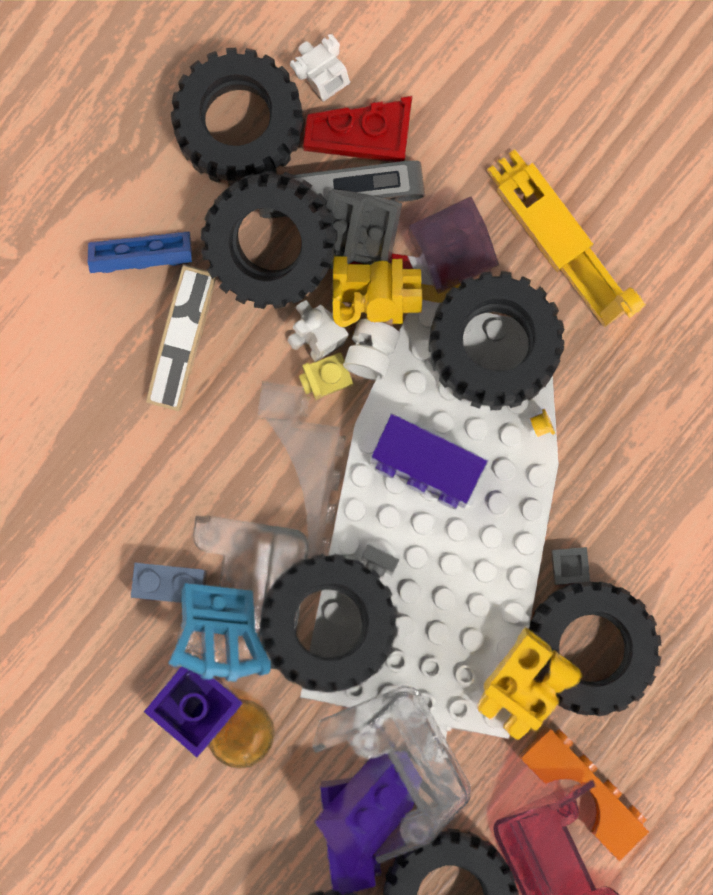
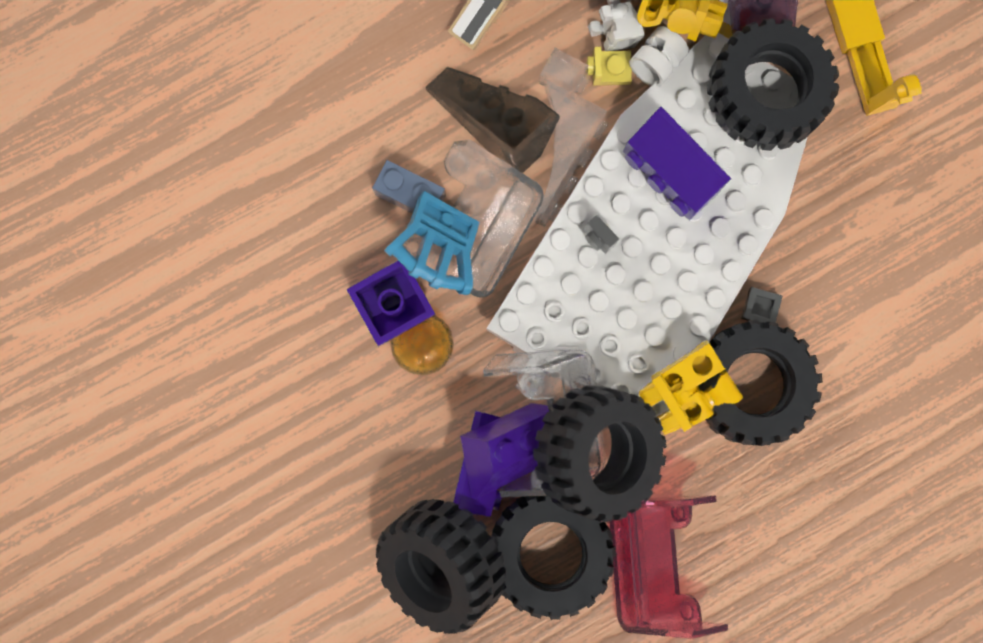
camera: 20 degrees right, 0 degrees up
black tyre [259,554,399,693] -> none
orange arch [518,727,649,862] -> none
yellow piece [530,408,555,437] -> none
none -> clear smoke wedge [425,67,560,177]
none -> black tyre [534,385,667,522]

